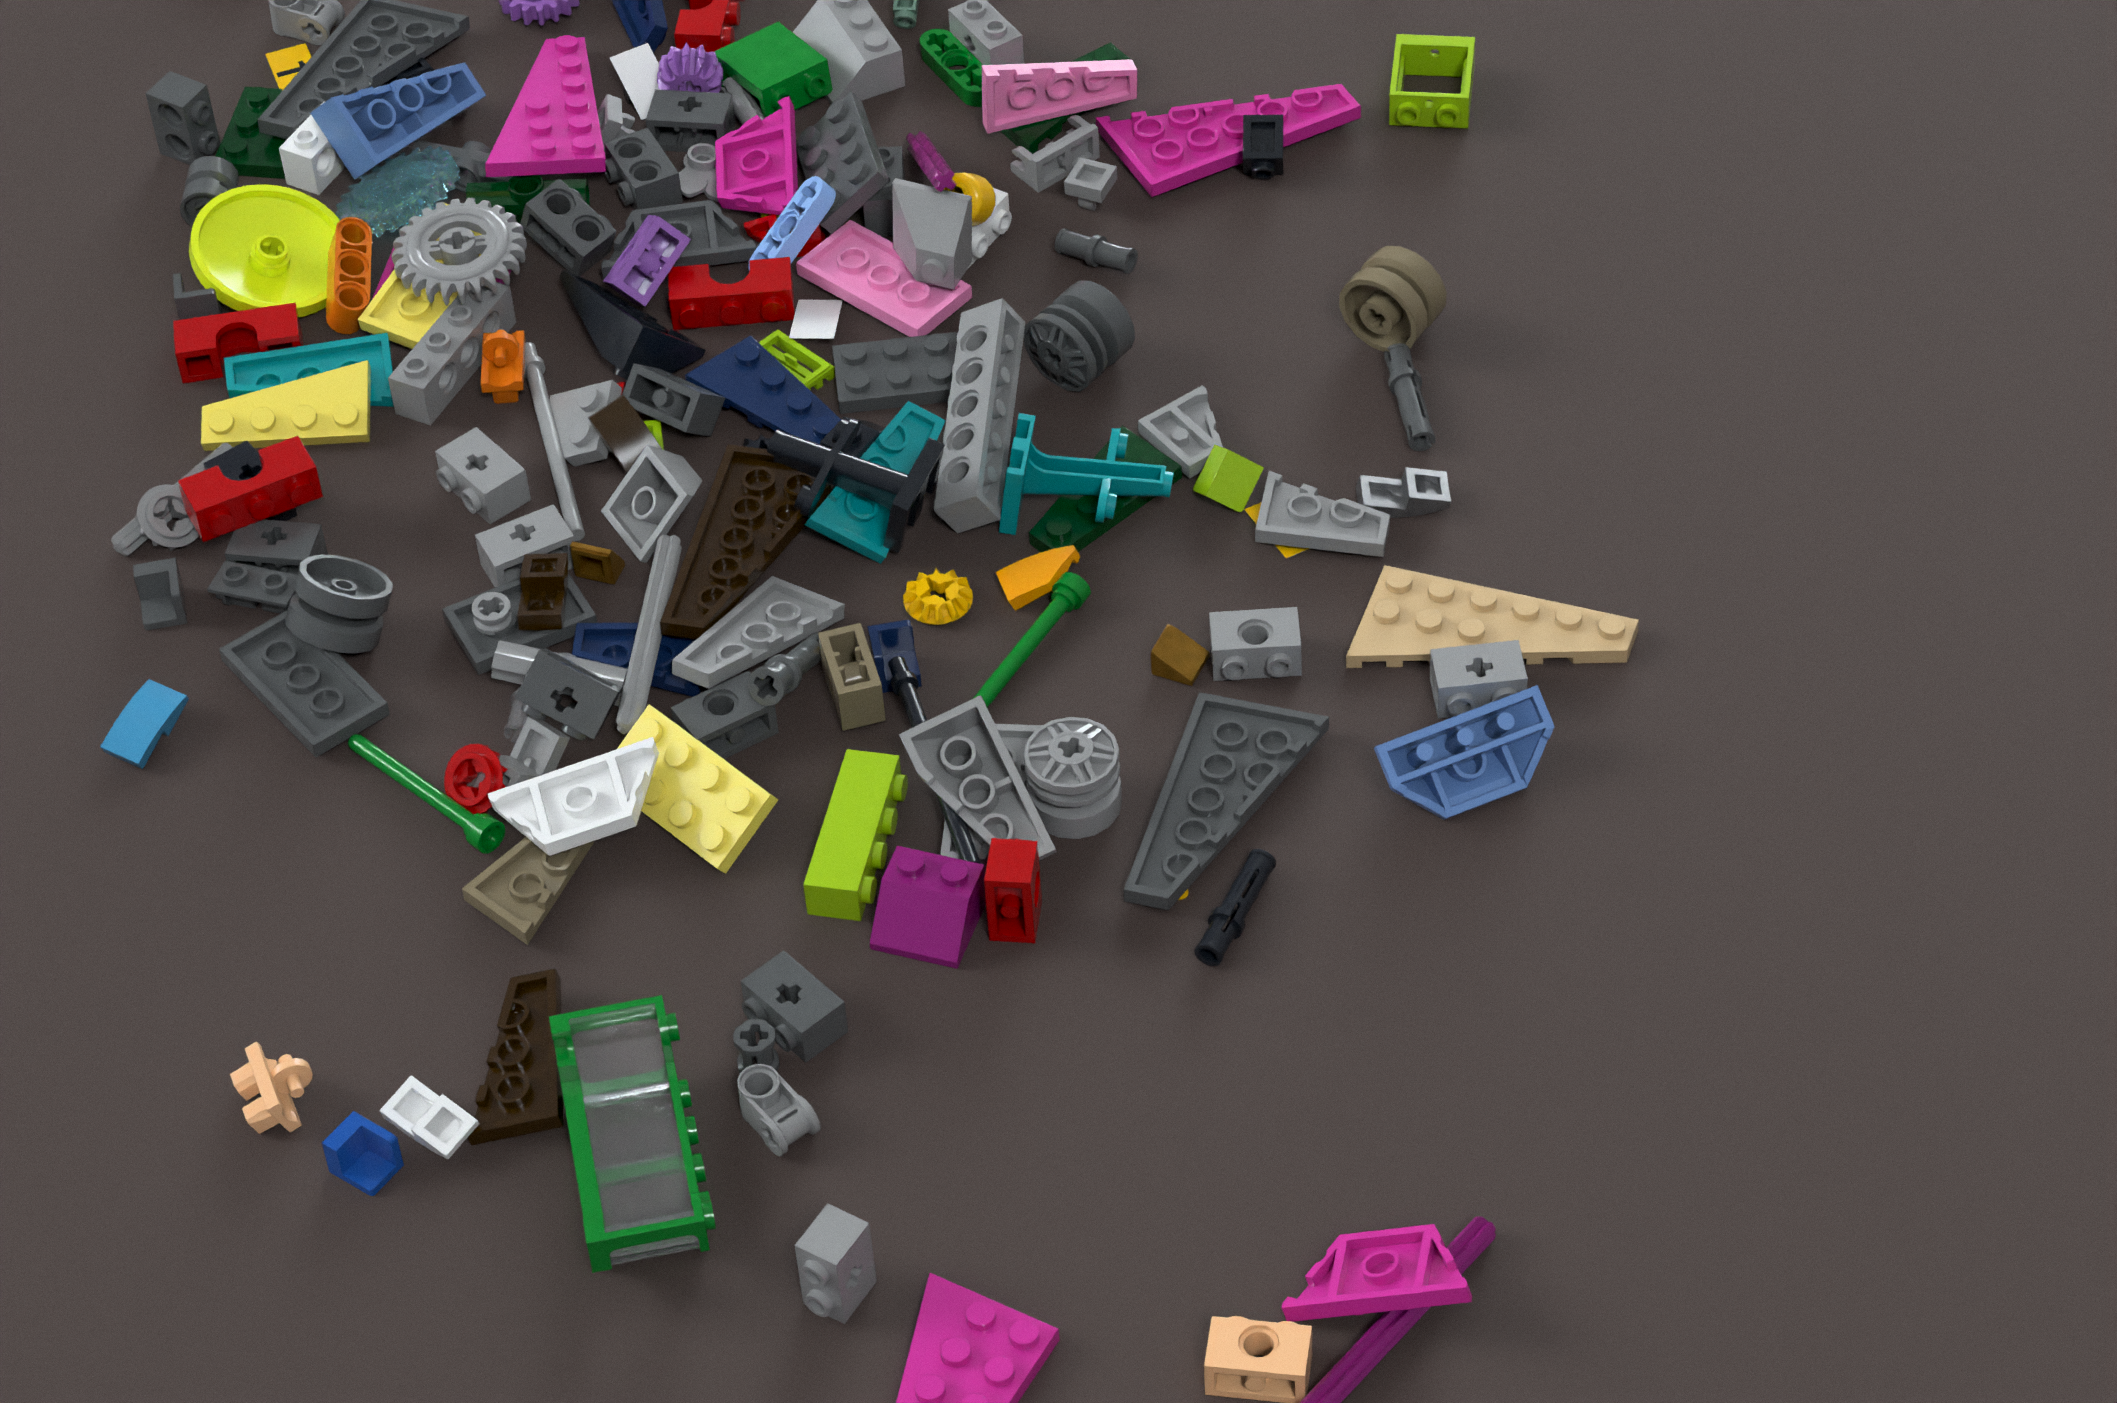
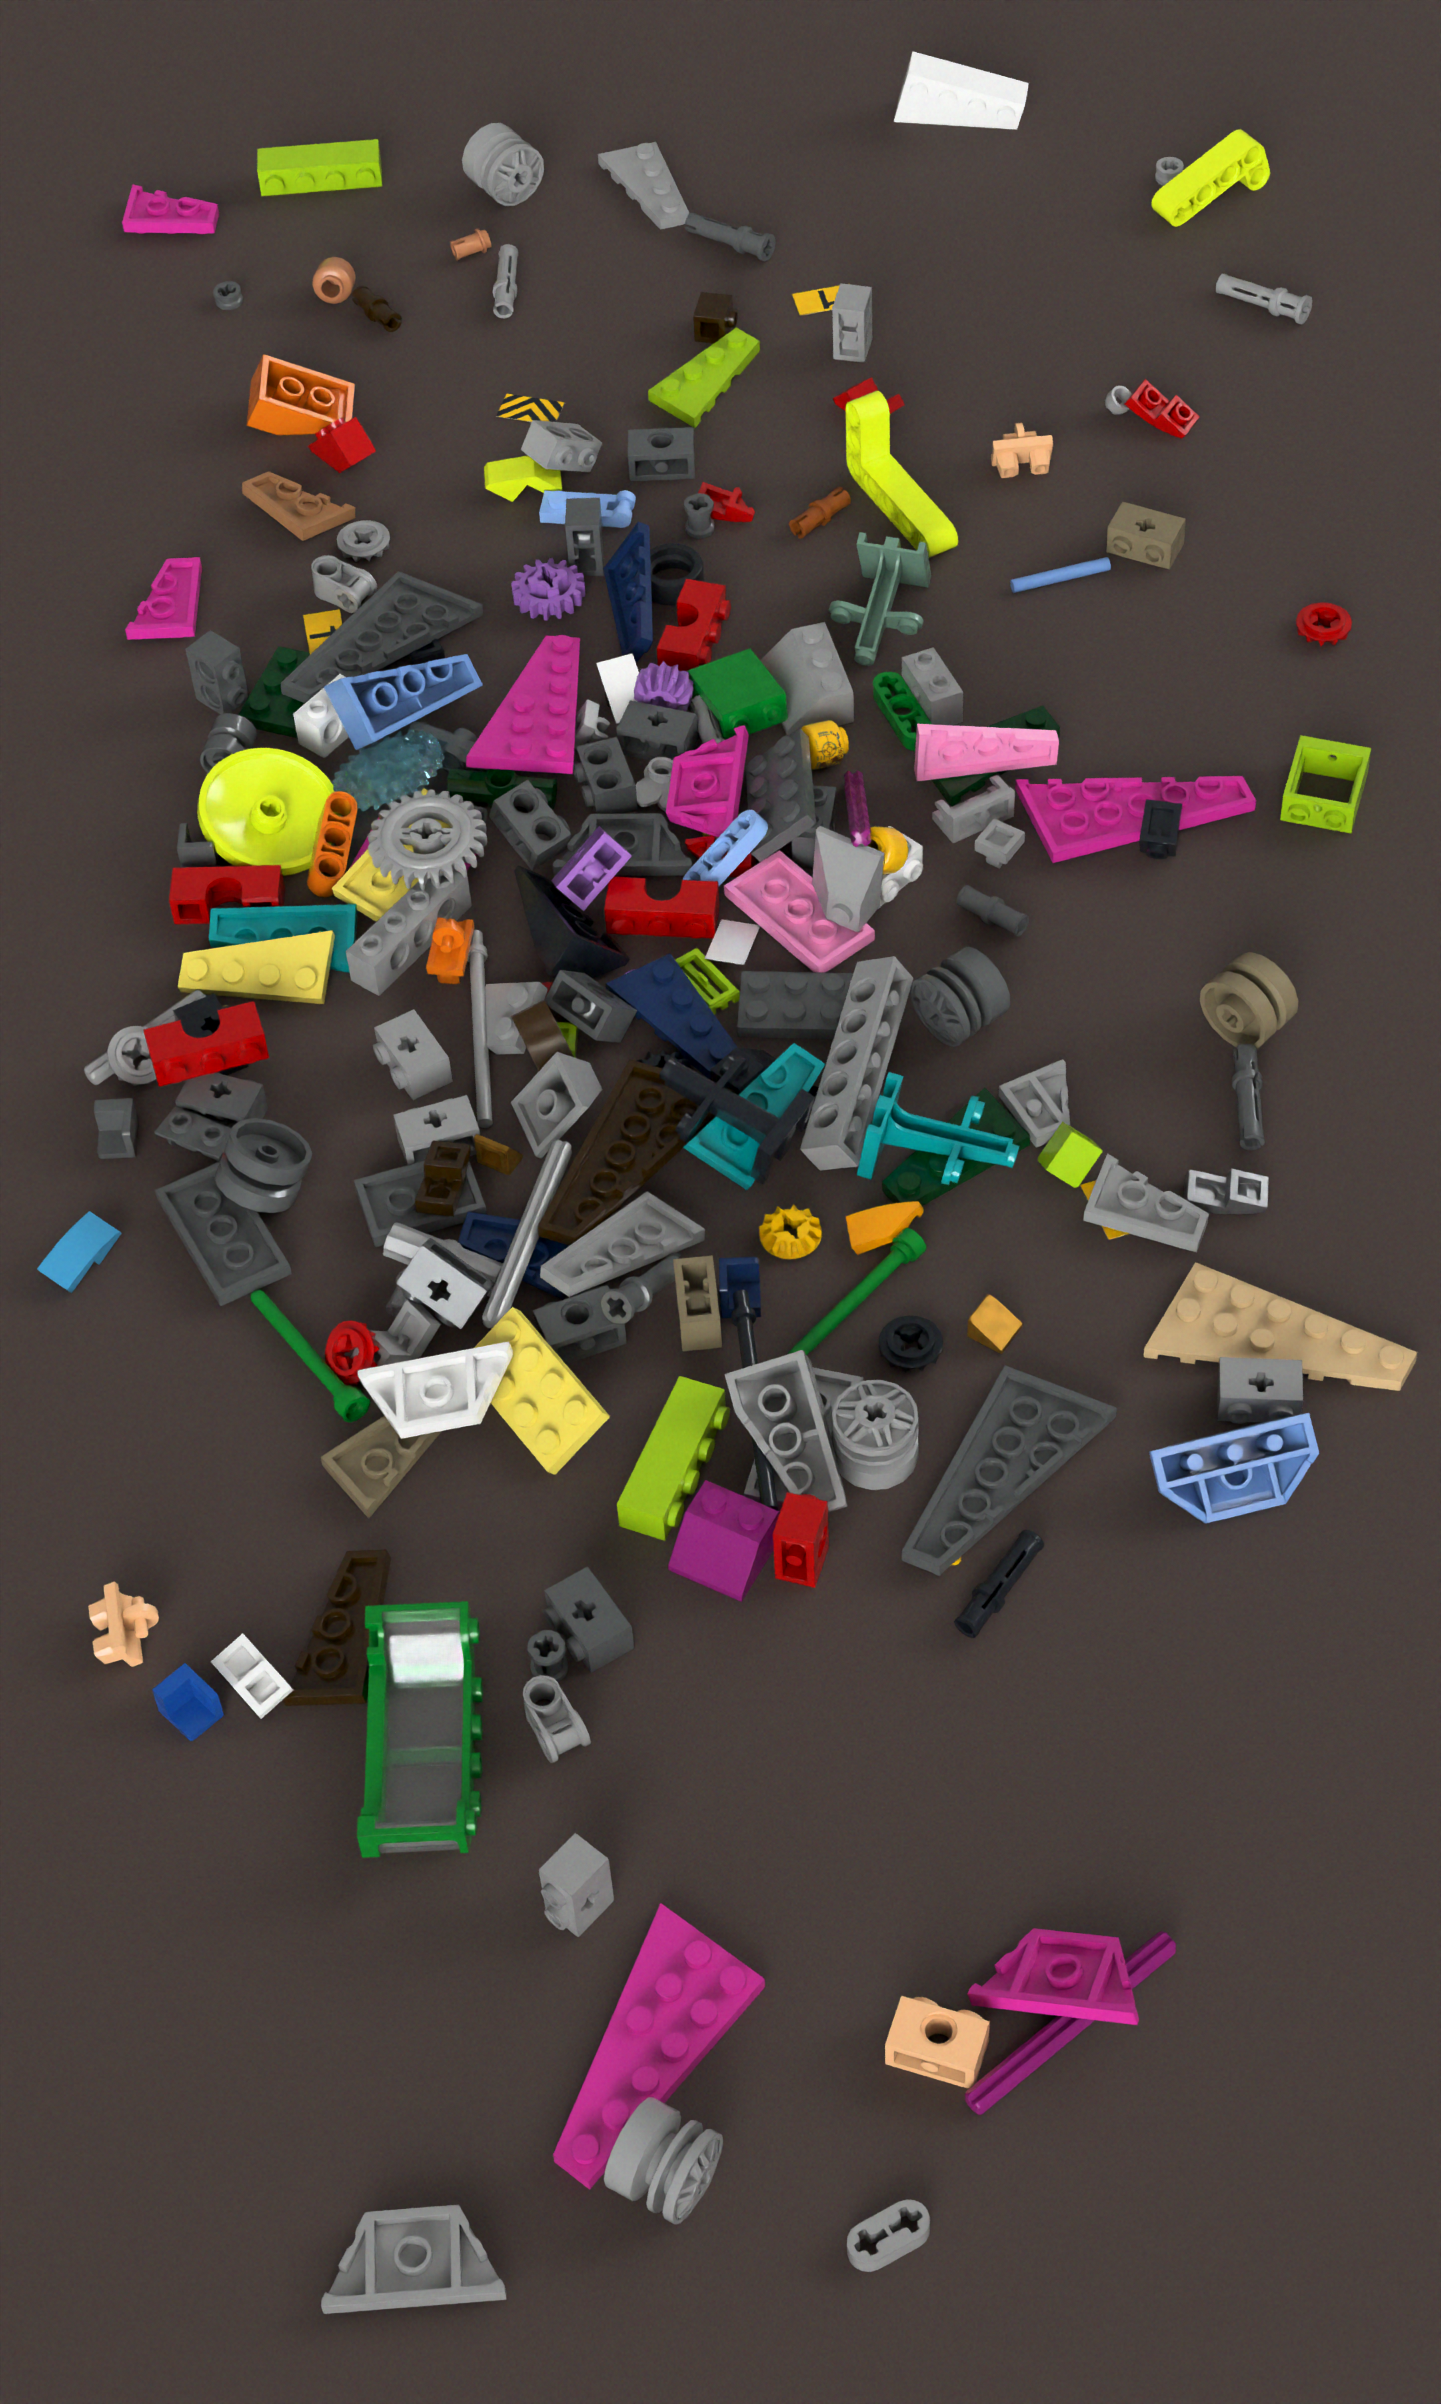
camera: 10 degrees right, 5 degrees up
light grey bush [472,592,512,635] -> none
light grey brick [1209,607,1302,681] -> none
none -> dark pink wing [125,557,202,640]
none -> yellow head [801,720,849,770]
none -> black gear [879,1315,943,1373]

